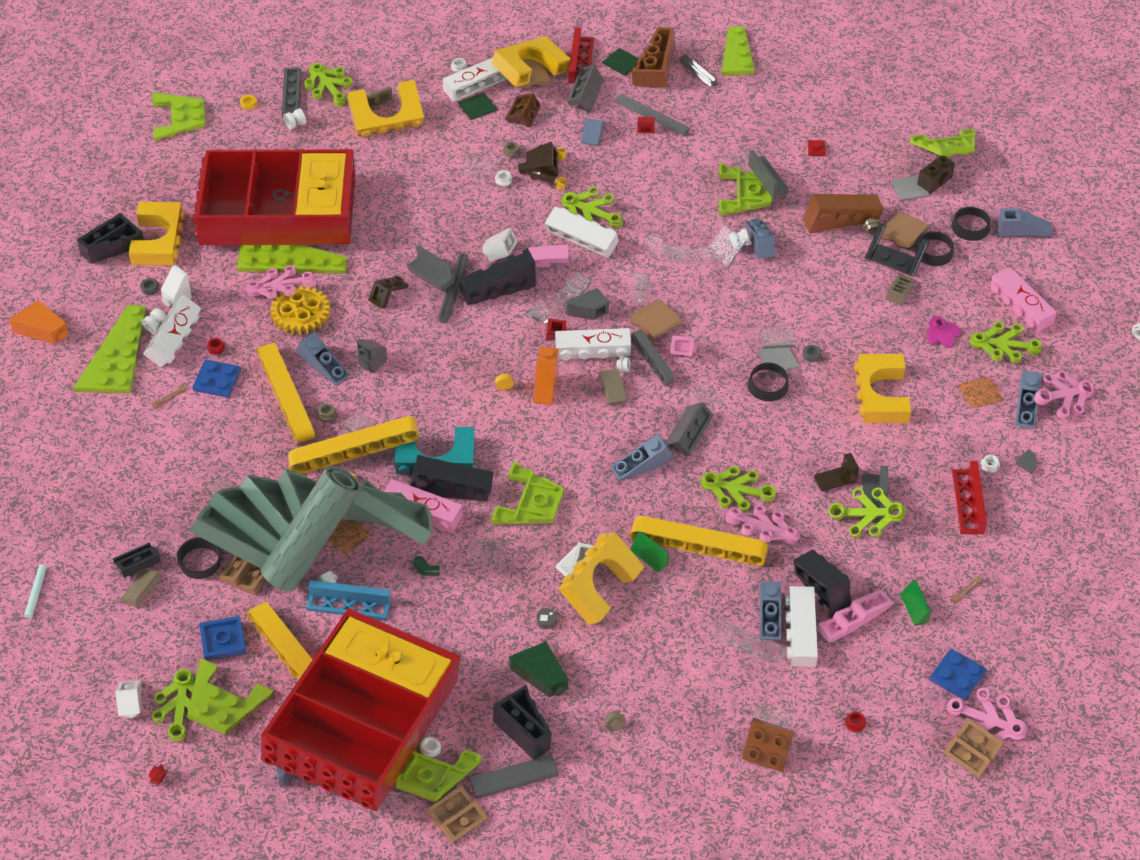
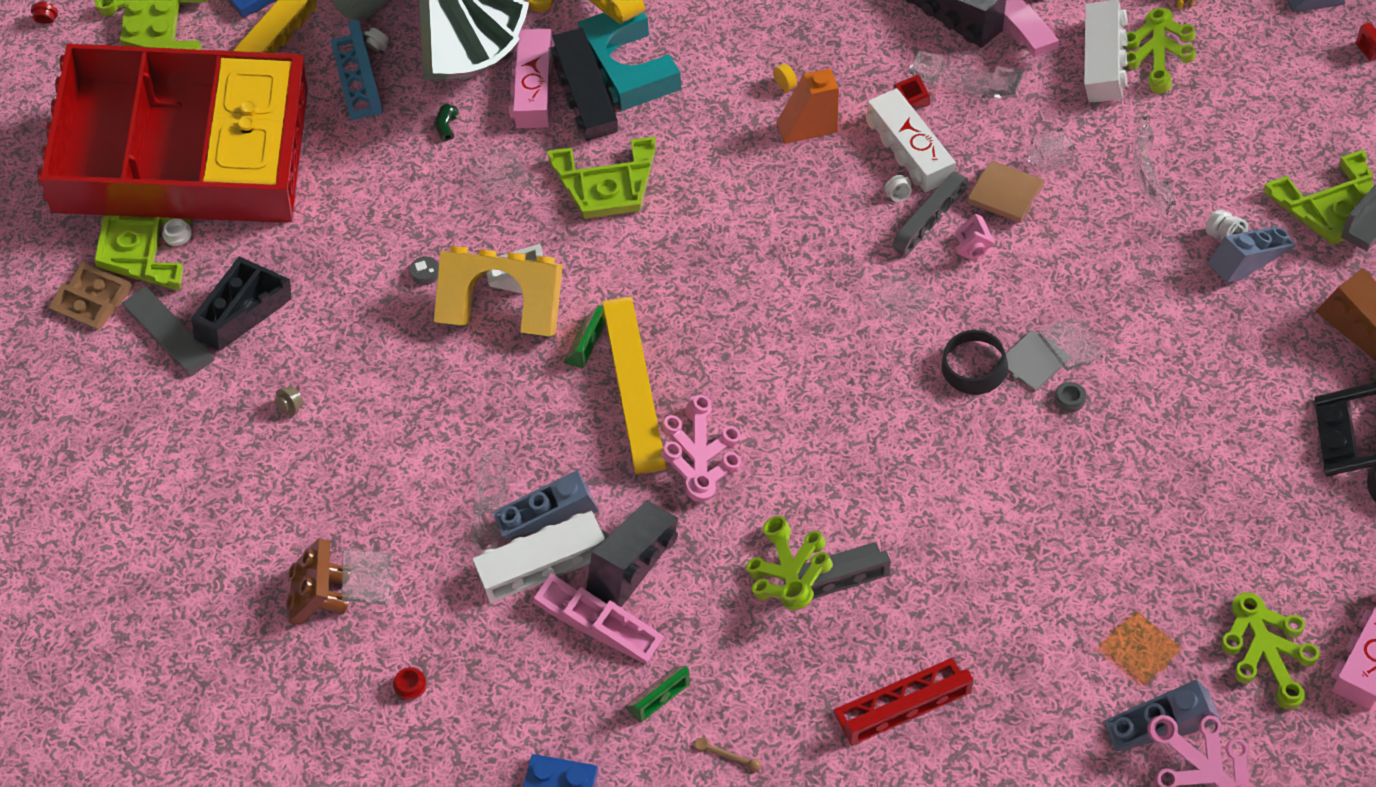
camera: 70 degrees right, 5 degrees up
dark green slope [509,641,568,697] -> none
dark grey slope [566,288,609,320] -> none
dark tan slope [599,369,627,405] -> none
sand blue slope [611,434,675,481] -> none
dark grey panel [666,402,714,456] -> none
lime plant [701,466,776,513] -> none
clear piece [706,225,747,267] -> none
dark brown bracket [814,453,859,491] -> none
yellow arch [854,354,911,423] -> none
dark tan slope [886,274,916,306] -> none
dark pink plate [926,316,962,348] -> none
white plate [981,455,1000,473] -> none
dark grey tile [1016,449,1036,474] -> none

